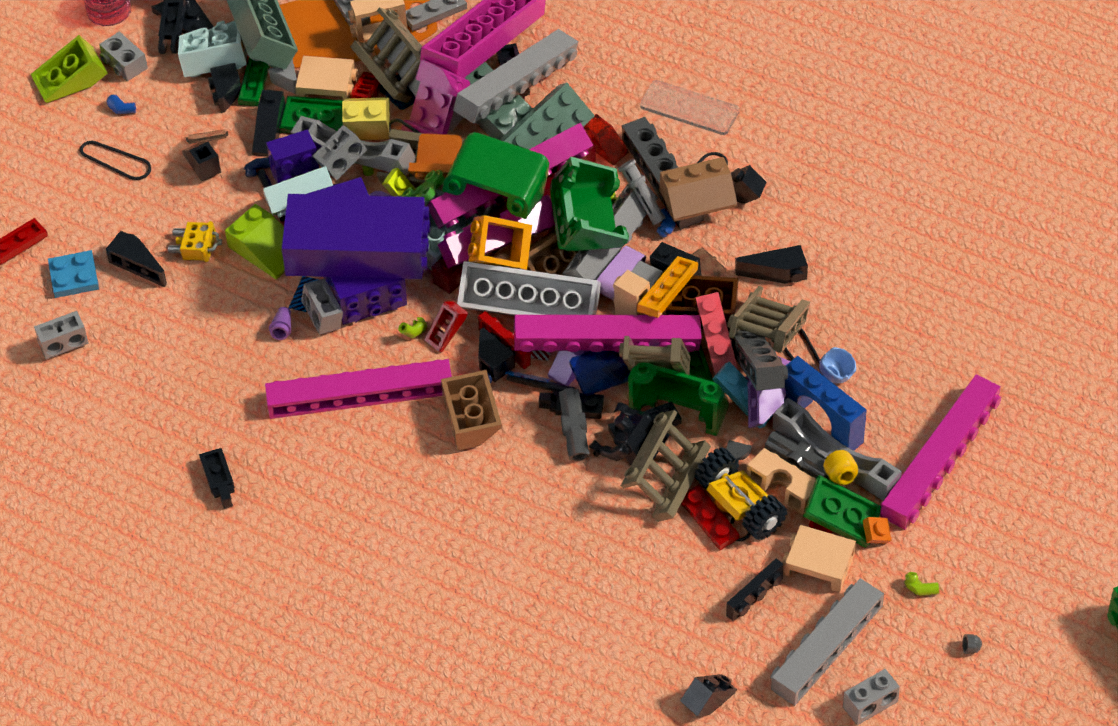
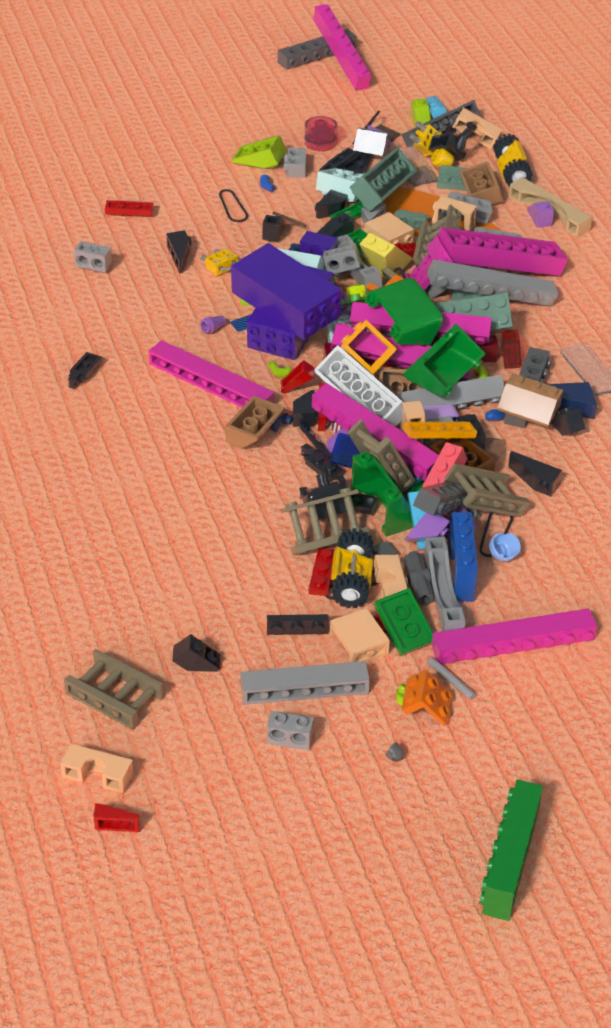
camera: 40 degrees right, 10 degrees down
dark azure plate [48,250,99,298] -> none
light grey brick [301,278,343,335] -> none
dark grey piece [559,388,589,461] -> none
light grey pin [617,159,665,225] -> none
yellow head [823,450,858,485] -> none
orange plate [863,517,892,544] -> none
none -> sand green bracket [395,210,430,230]
none -> orange bracket [402,670,452,726]
none -> light grey bar [427,657,476,700]
none -> dark blue slope [547,382,597,418]

